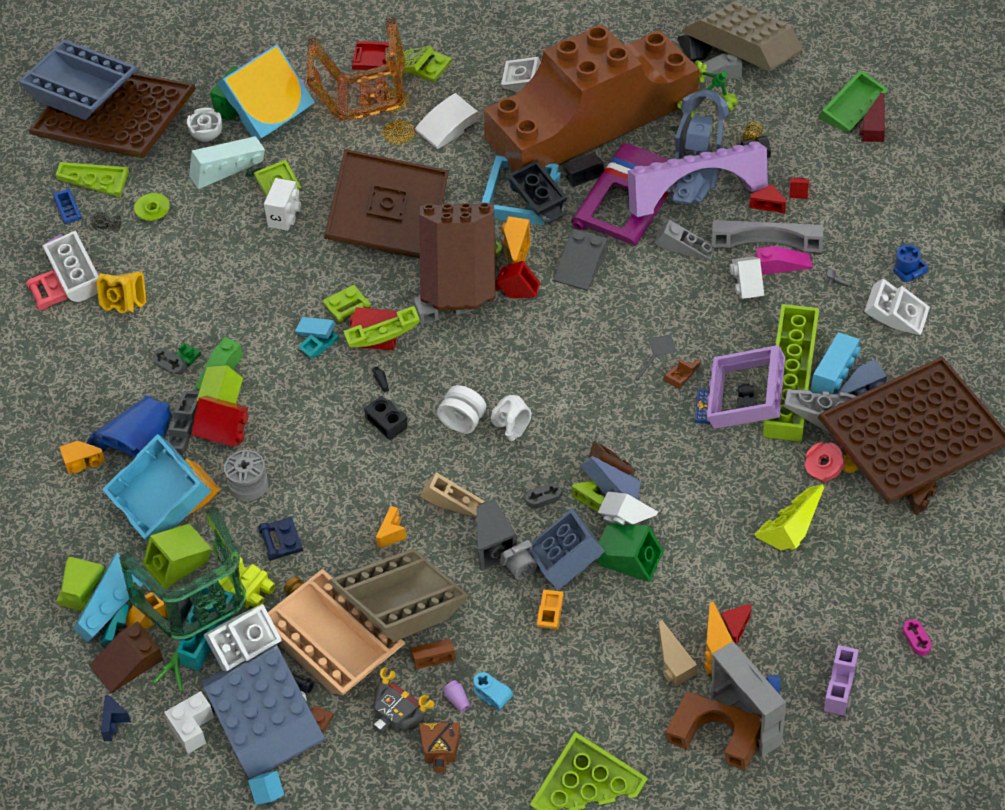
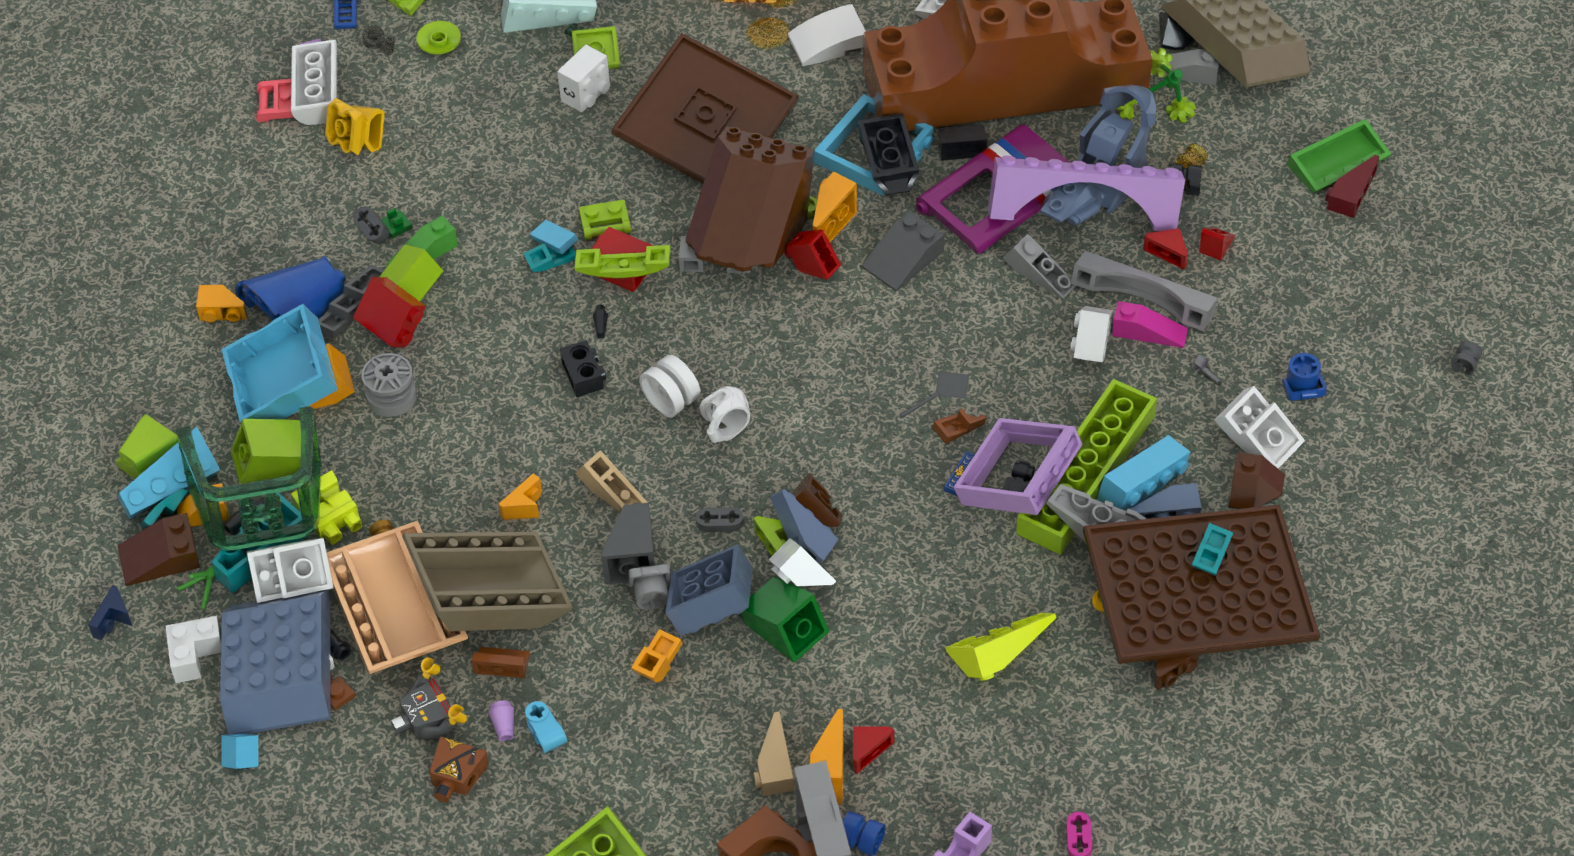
camera: 20 degrees right, 0 degrees up
dark blue plate [258,517,303,561] -> none
coral plate [805,442,846,482] -> none
none -> teal slope [1191,523,1233,576]
none -> reddish brown slope [1228,452,1285,509]

